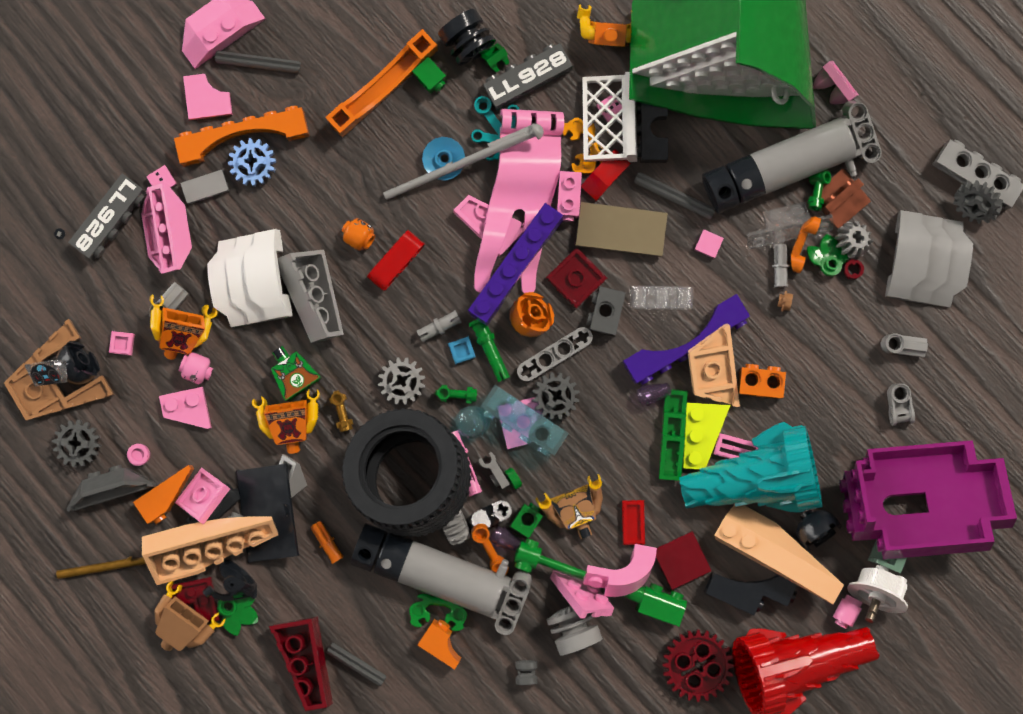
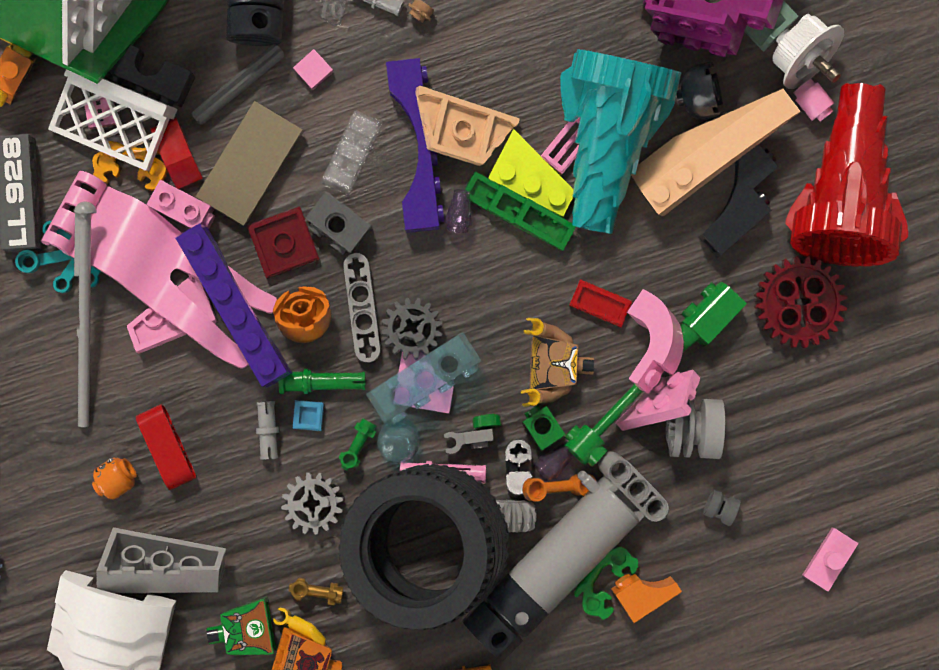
camera: 70 degrees left, 0 degrees up
dark azure dish [422,137,465,180] -> none
dark red tile [656,531,711,590] -> none
orange brick [738,364,786,399] -> none

